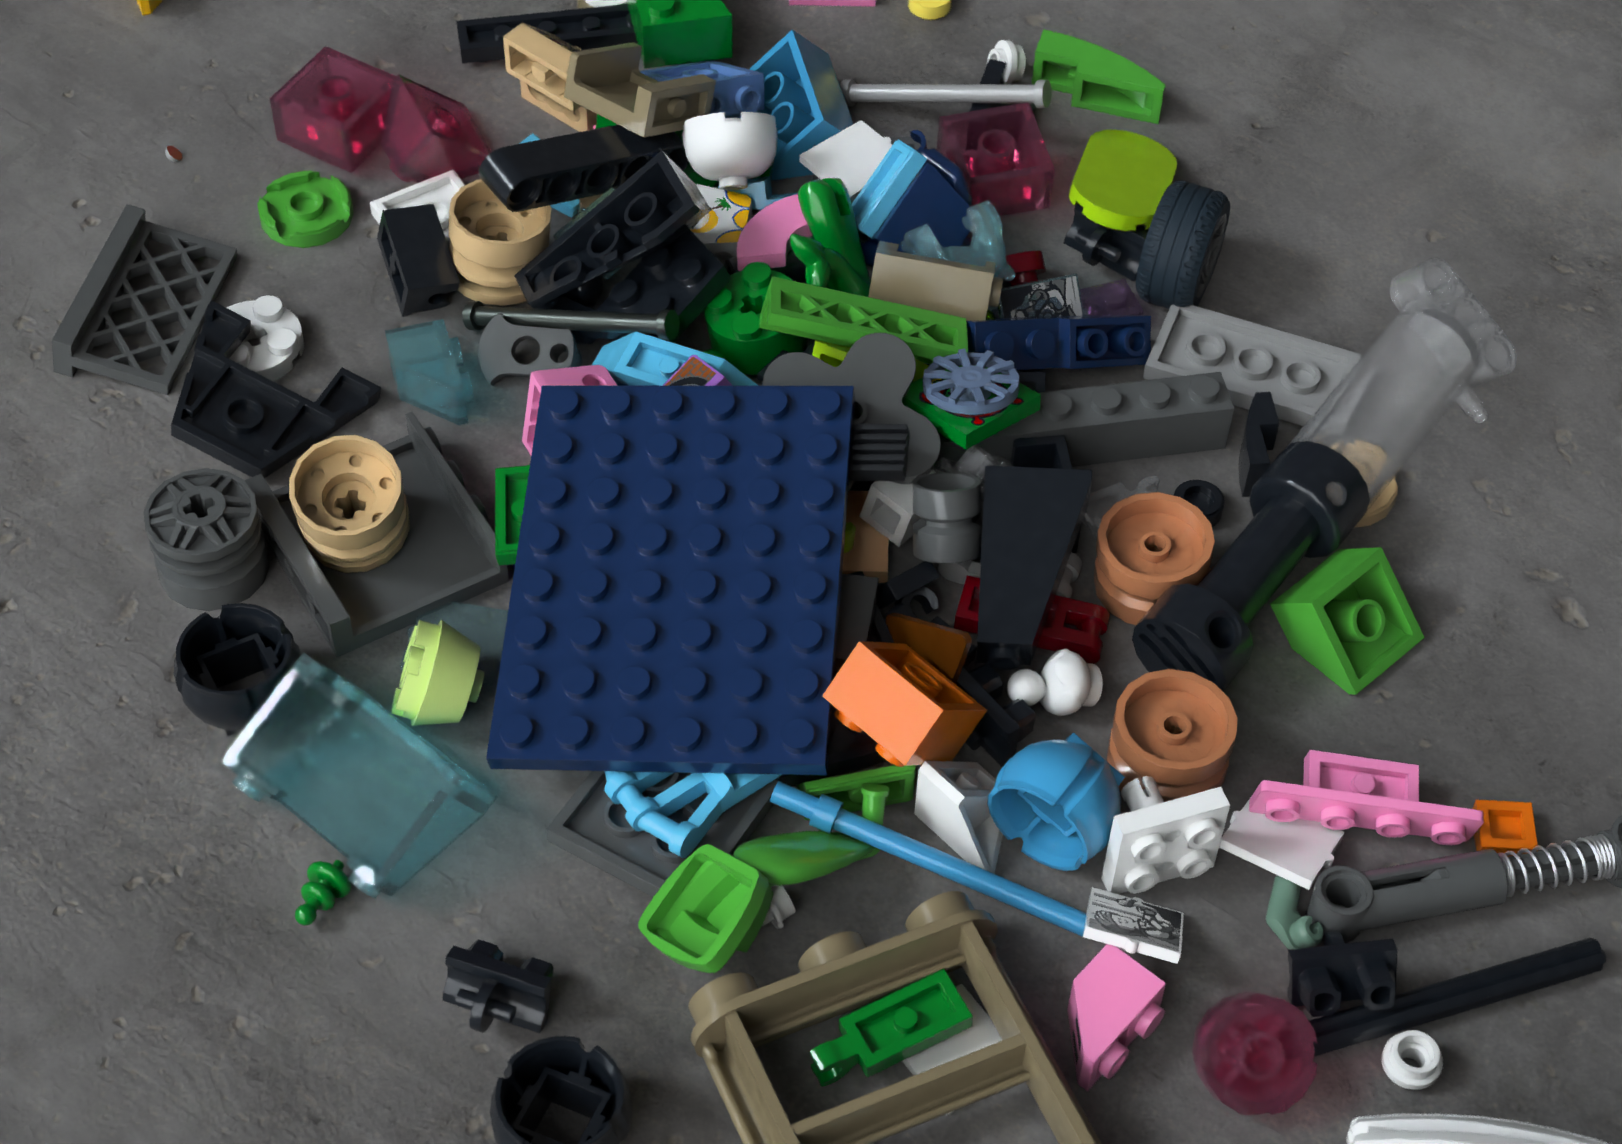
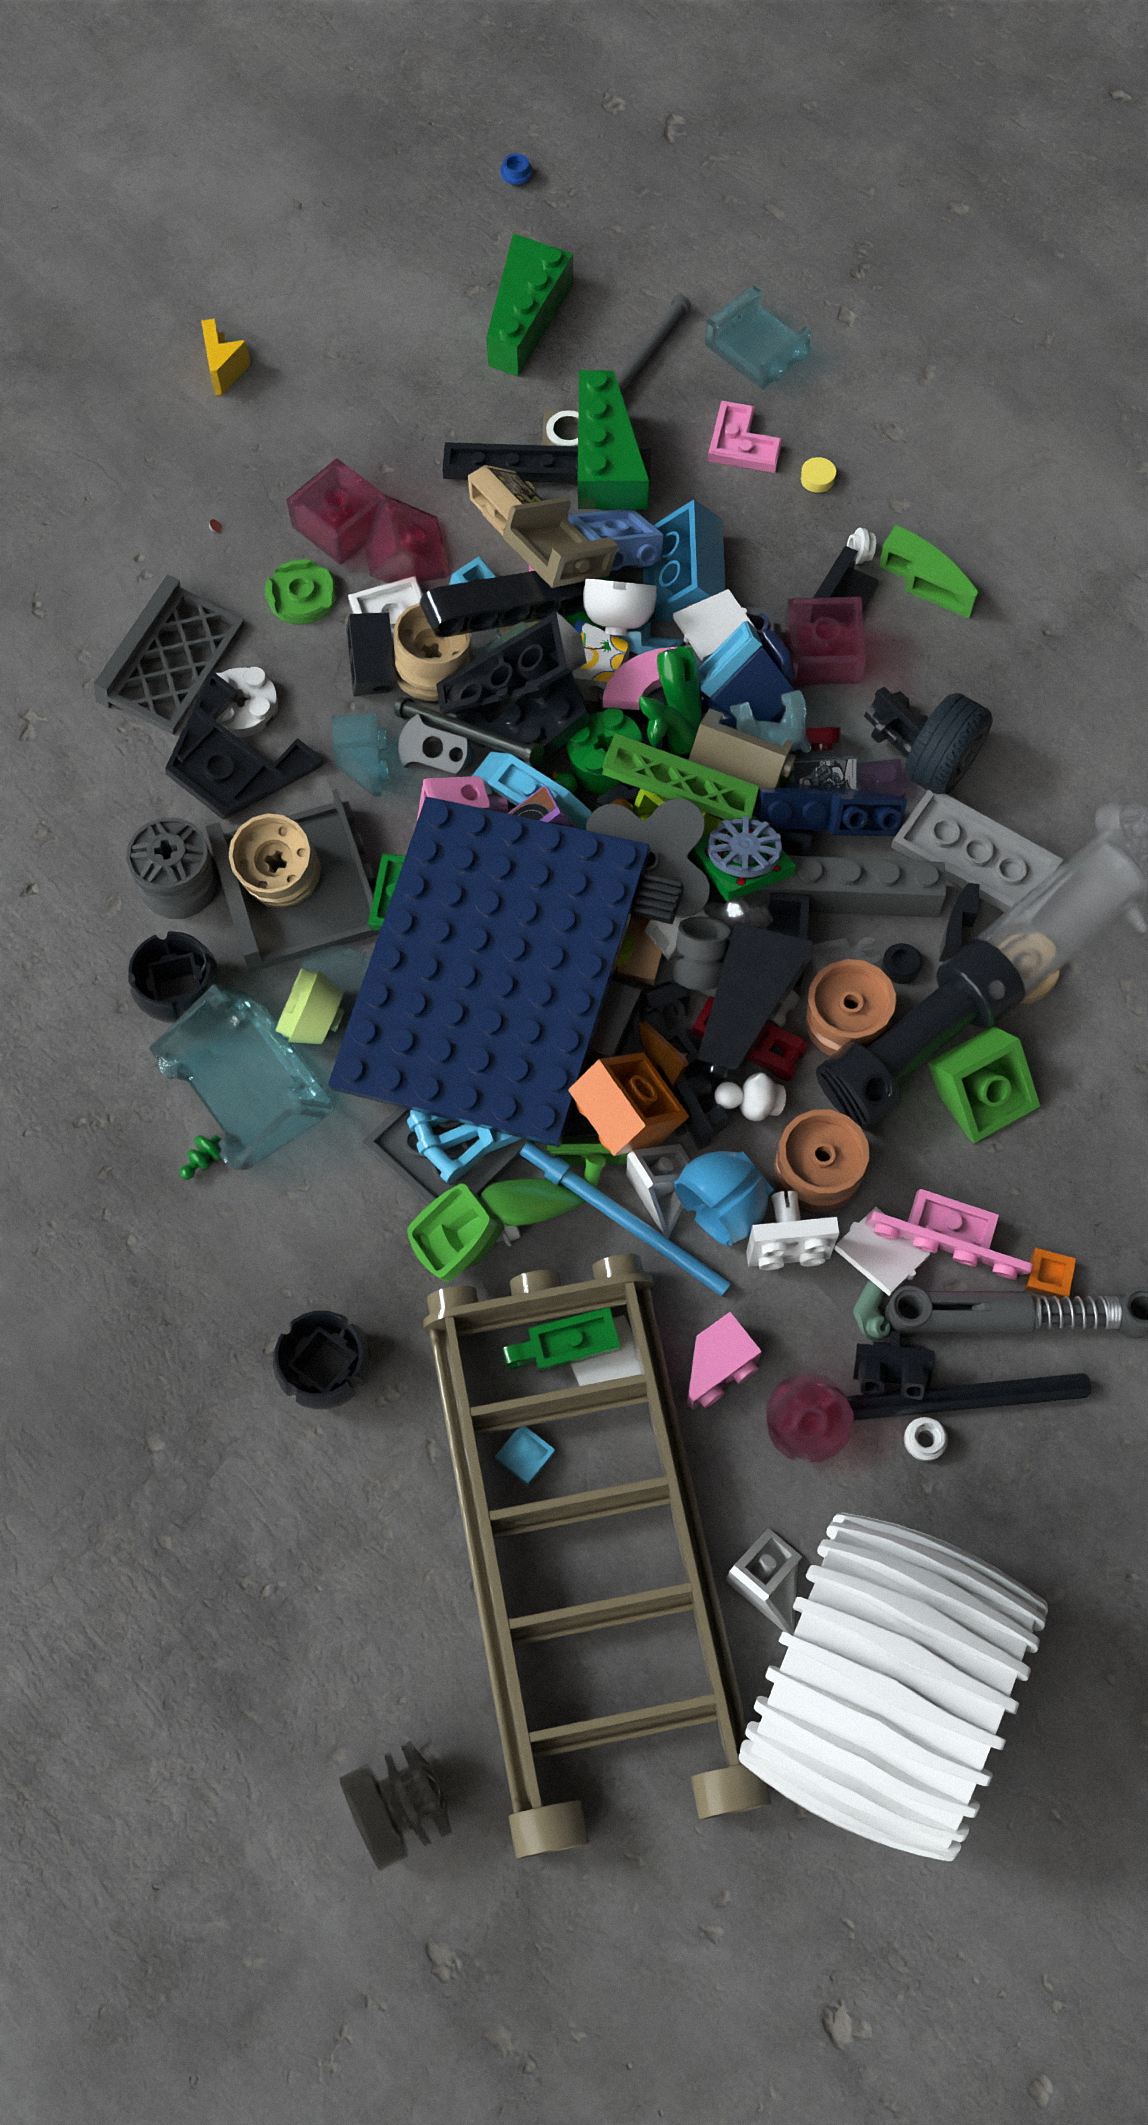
camera: 15 degrees right, 15 degrees up
black hips [442,939,554,1034] -> none
light grey bar [840,79,1052,108] -> none
lime tile [1069,130,1177,231] -> none
piece [1083,887,1184,964] -> none

